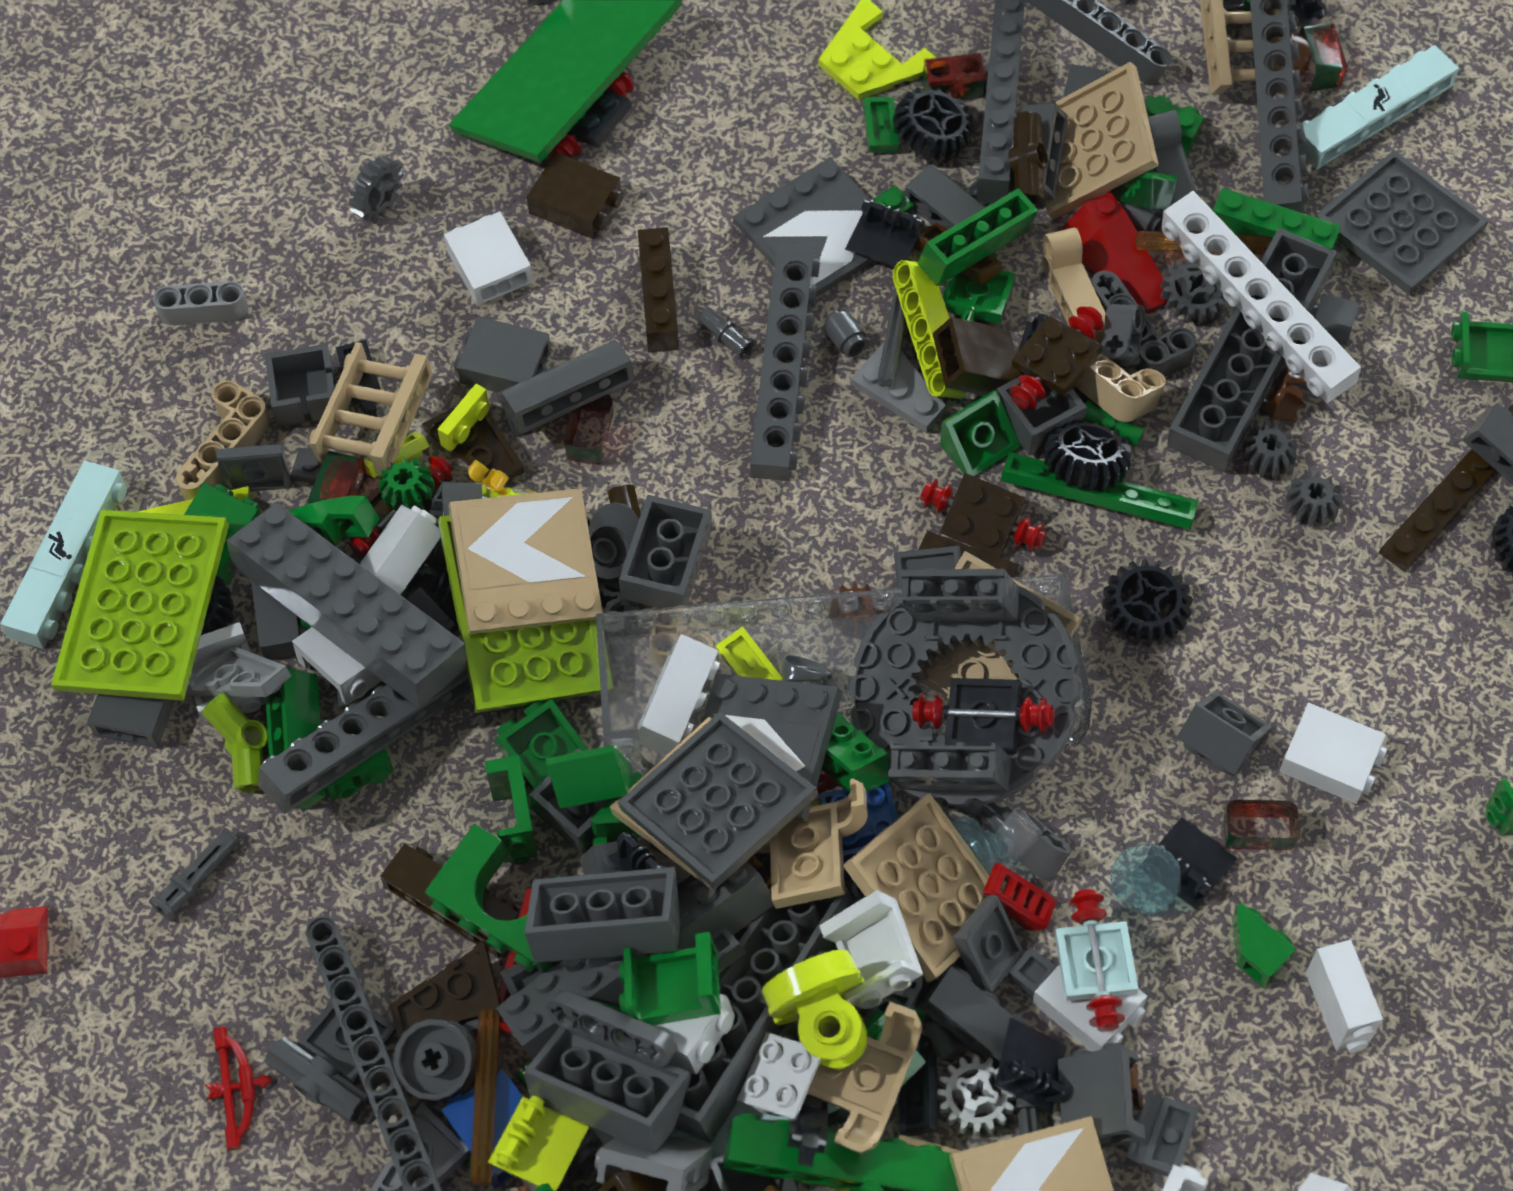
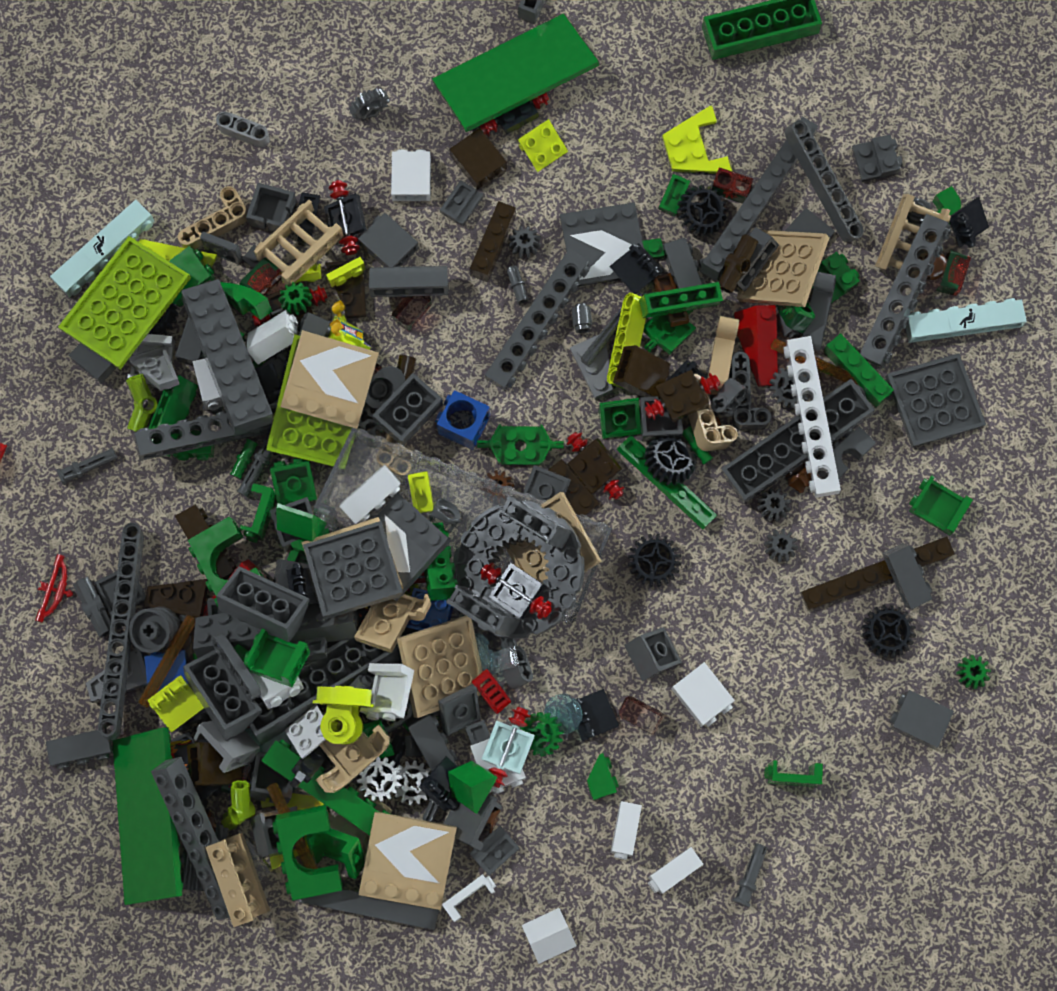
camera: 25 degrees right, 15 degrees up
none -> green pin [230,439,258,480]
none -> dark grey pin [237,439,274,498]
none -> black plate [324,180,366,255]
none -> white gear [357,757,403,802]
none -> blue brick [435,390,490,450]
none -> dark grey plate [440,180,484,227]
none -> green slope [448,761,498,814]
none -> green plate [477,424,564,465]
none -> dark grey gear [509,226,541,259]
none -> neon yellow hinge [518,119,568,172]
none -> green gear [520,712,564,757]
none -> white brick [648,847,703,894]

